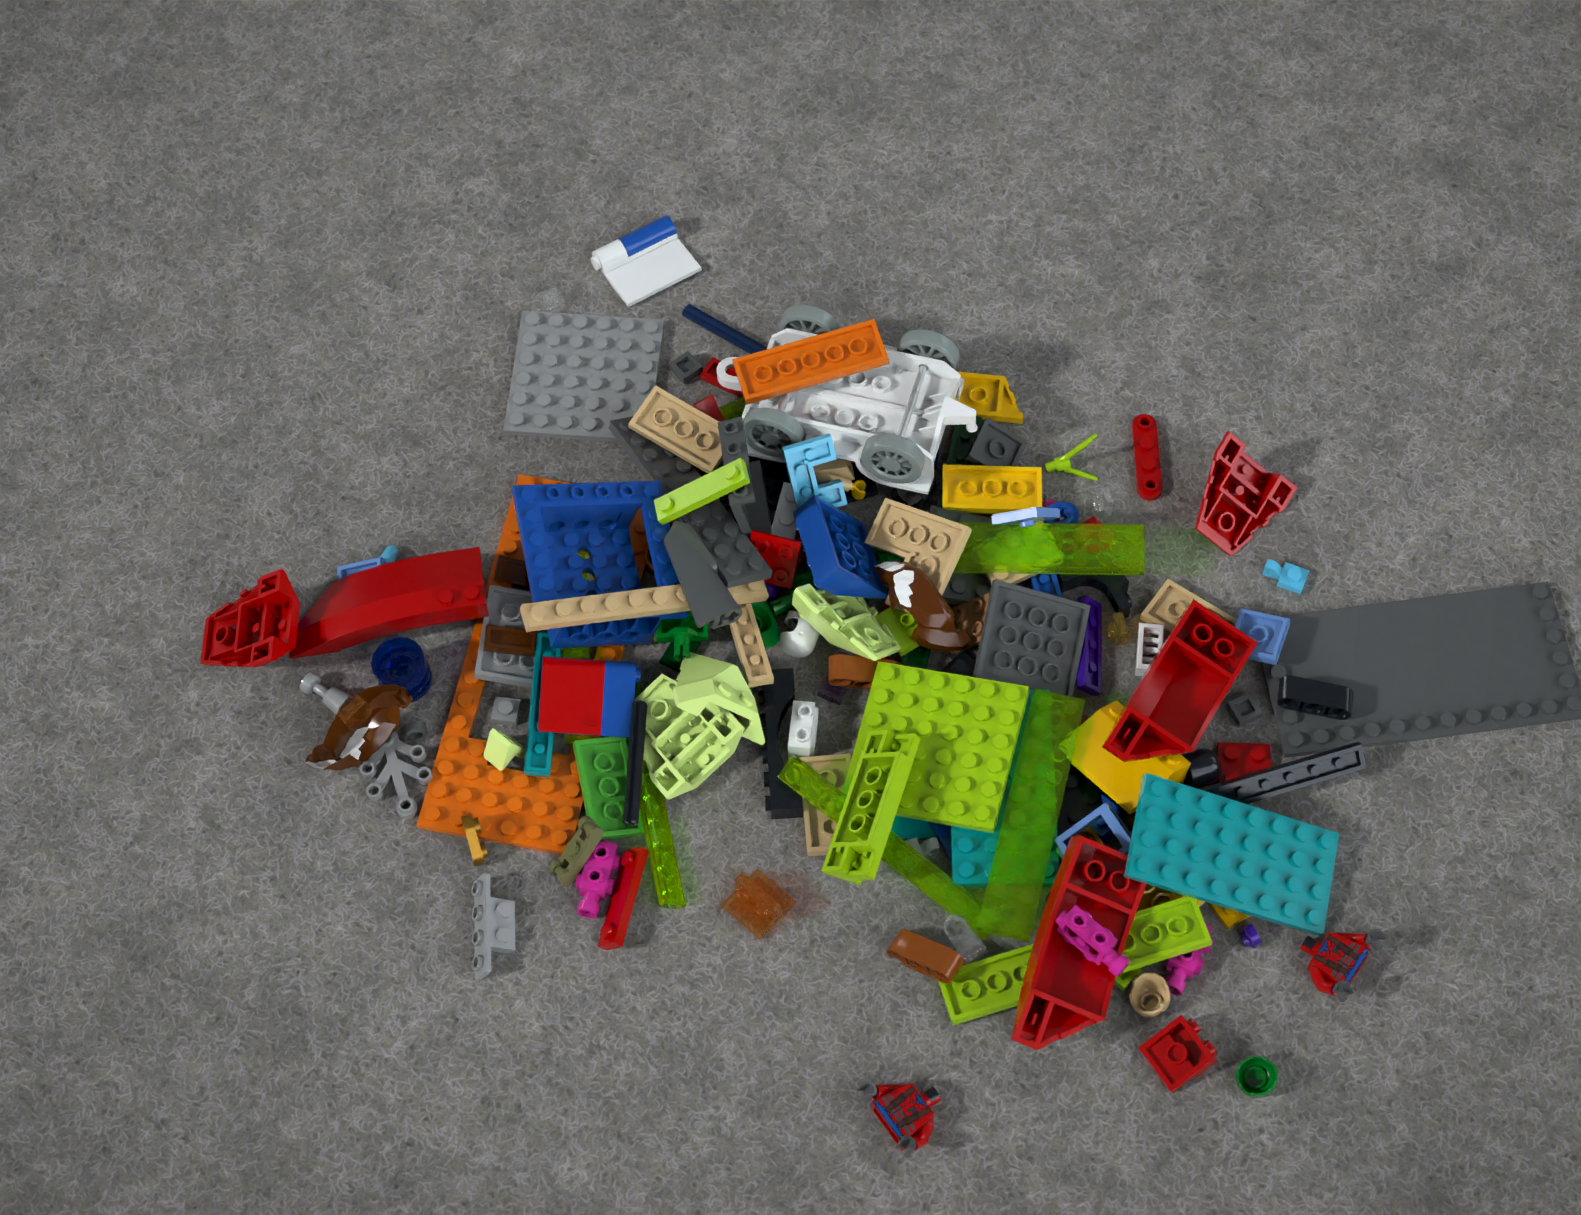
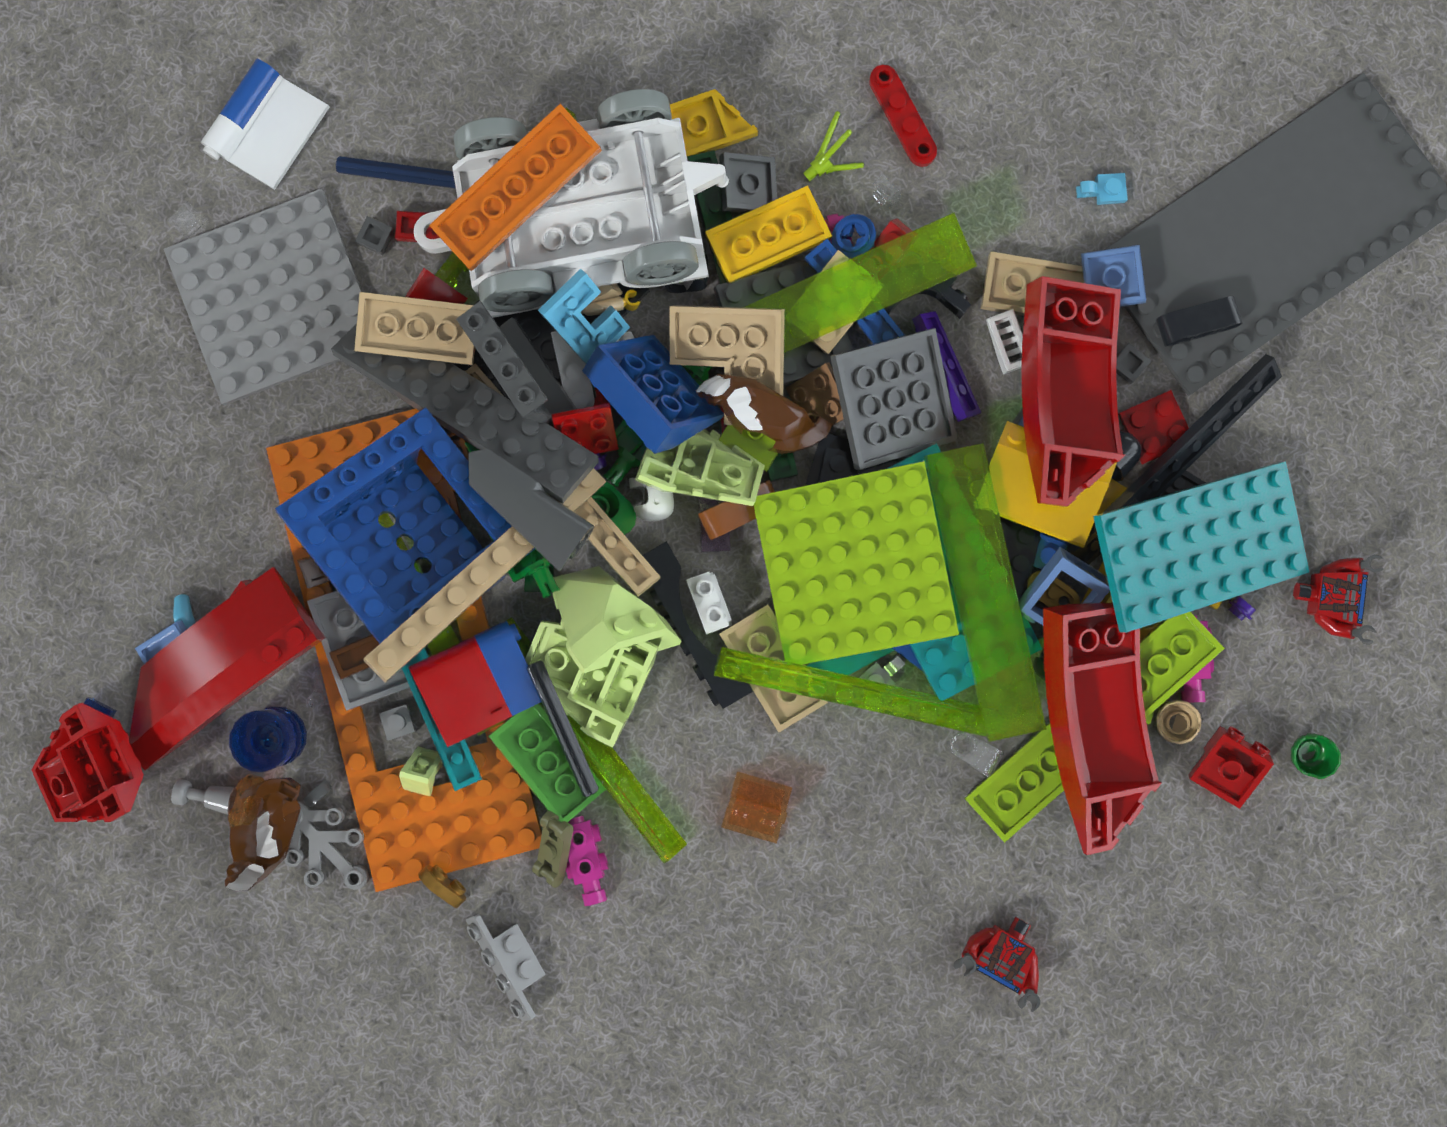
camera: 30 degrees left, 25 degrees up
red plate [598,847,649,950] -> none
lime plate [654,458,750,525] -> none
lime slope [821,729,921,886] -> none
dark orange beam [886,929,965,984] -> none
medium blue plate [991,507,1061,528] -> none
dark pink brick [1055,905,1131,977] -> none
clear yellow plate [1107,612,1128,646] -> none
red wedge [1195,431,1298,556] -> none

